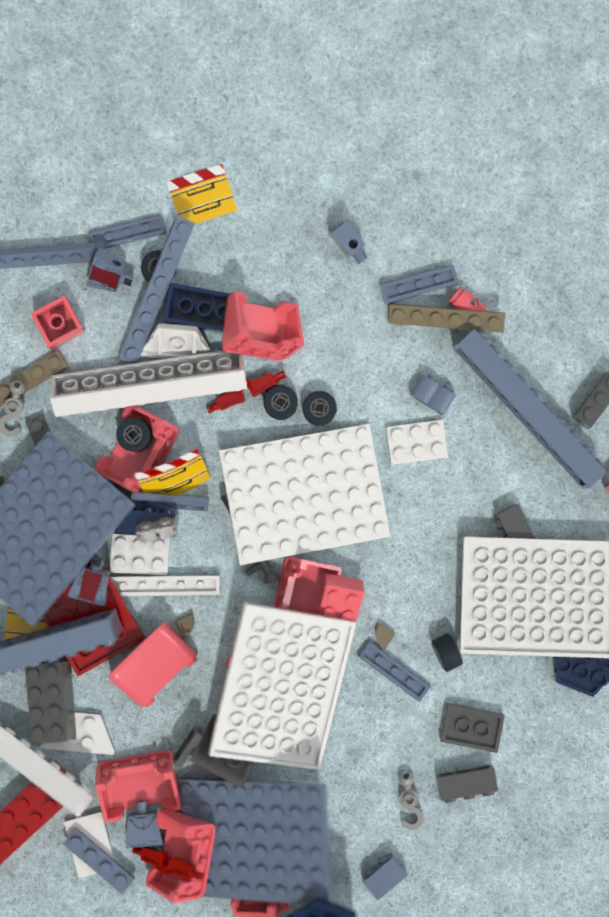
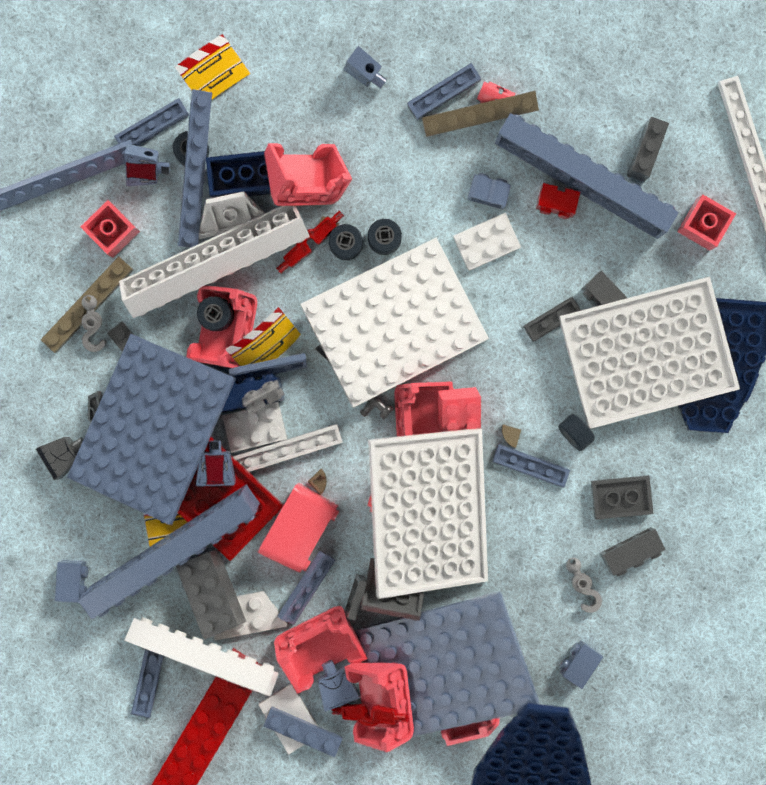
camera: 10 degrees left, 0 degrees up
none -> sand blue plate [278,551,336,625]
none -> dark grey tile [523,297,581,342]
none -> red brick [535,183,580,219]

